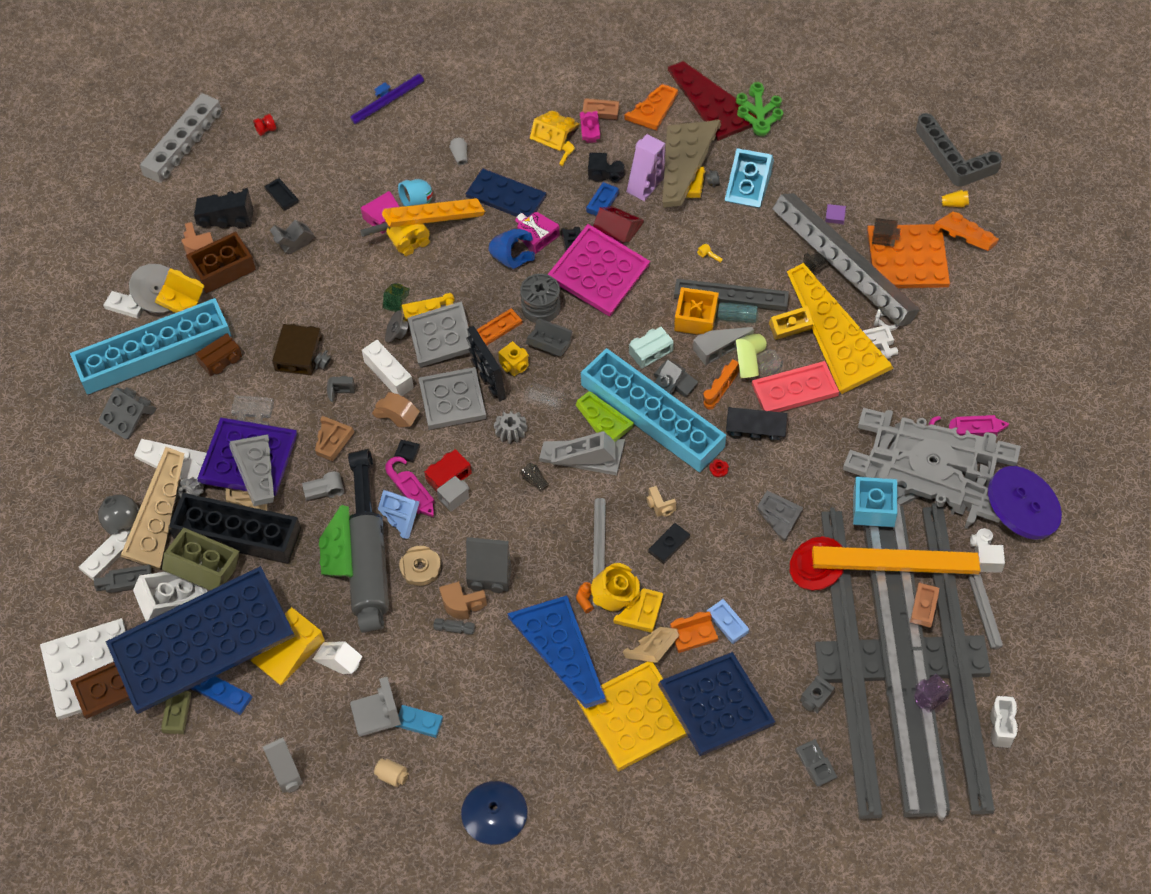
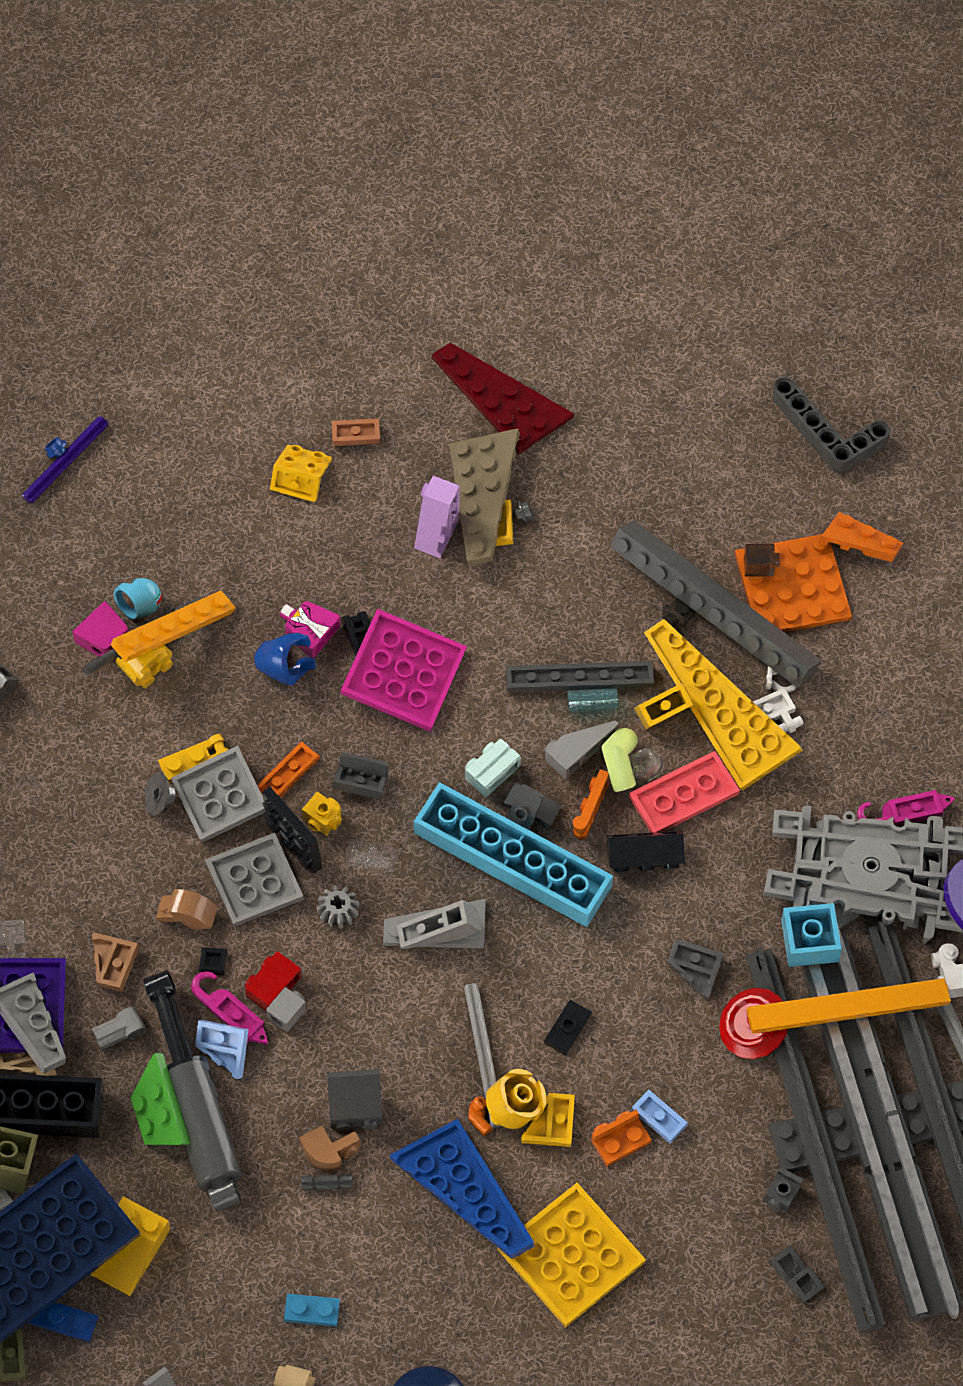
camera: 15 degrees left, 5 degrees up
dark brown panel [272,324,322,376] -> none
white slope [313,641,363,674] -> none
dark grey plate [314,350,331,370] -> none
dark grey plate [326,376,355,402] -> none
light grey bracket [350,677,401,736] -> none
white brick [362,340,414,396] -> none
clear green bracket [382,283,409,312] -> none
tan plate [399,546,441,586] -> none
light grey cone [449,138,468,166] -> none
dark blue plate [465,168,546,217] -> none
dark grey wheel [520,273,561,323] -> none
clear smoke cone [520,463,549,492] -> none
yellow hand [559,141,574,166] -> none
lime wing [576,391,634,442] -> none
dark pink hips [580,111,600,143] -> none
blue plate [586,182,619,216] -> none
black brick [588,152,624,182] -> none
dark red slope [593,206,645,244] -> none
tan wing [623,627,679,663] -> none
orange wing [624,84,678,131] -> none
tan bracket [646,486,676,517] -> none
dark blue plate [658,652,775,756] -> none
light orange brick [674,287,719,335] -> none
yellow hand [697,244,723,263] -> none
red plate [709,459,729,477] -> none
medium azure slope [725,148,774,208] -> none
bright green plant [736,82,783,136] -> none
medium lavender tile [825,204,846,224] -> none
nougat plate [910,583,940,628] -> none
clear purple brick [914,673,951,713] -> none
yellow cone [941,189,969,208] -> none

